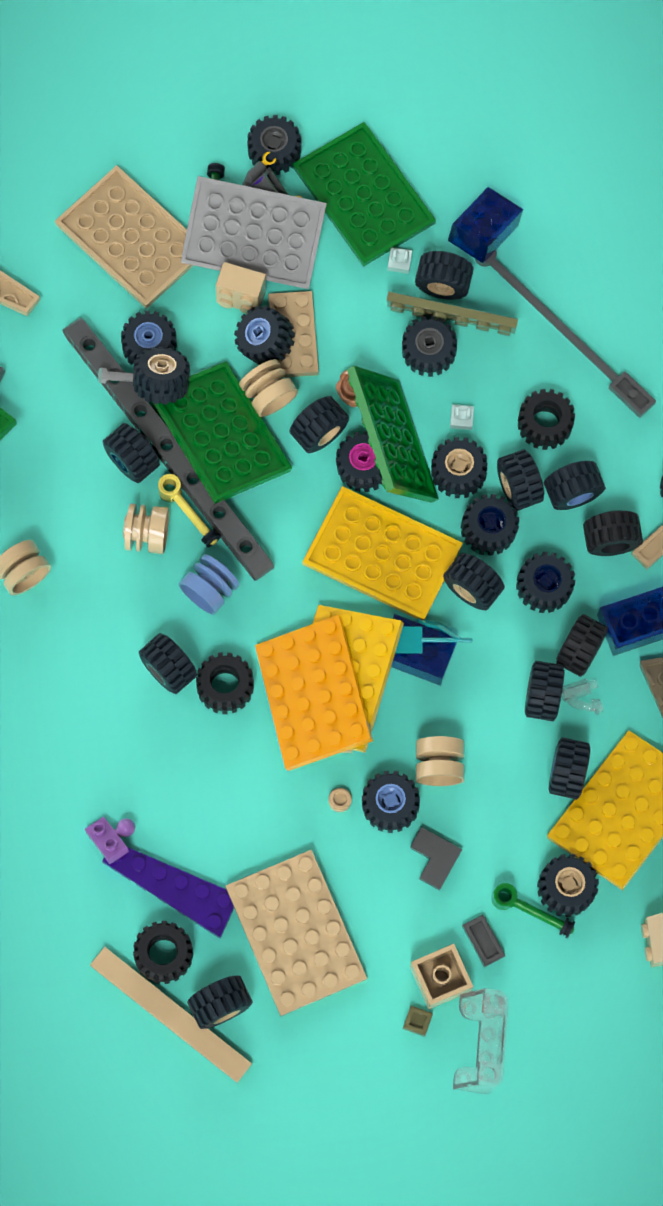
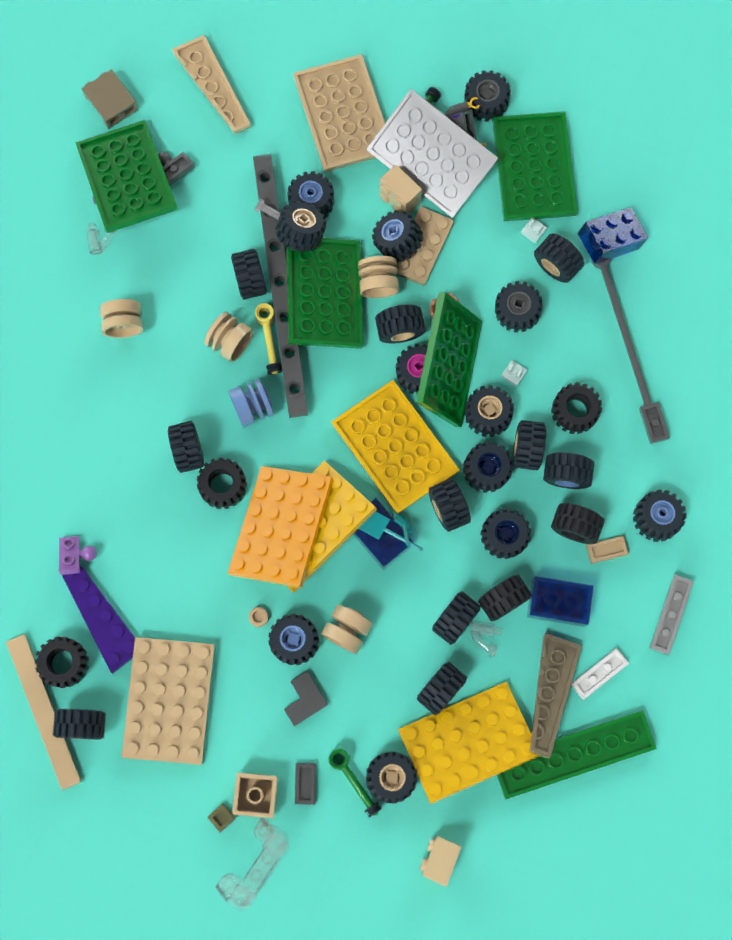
camera: 30 degrees right, 5 degrees up
olive plate [386,292,518,336] -> none

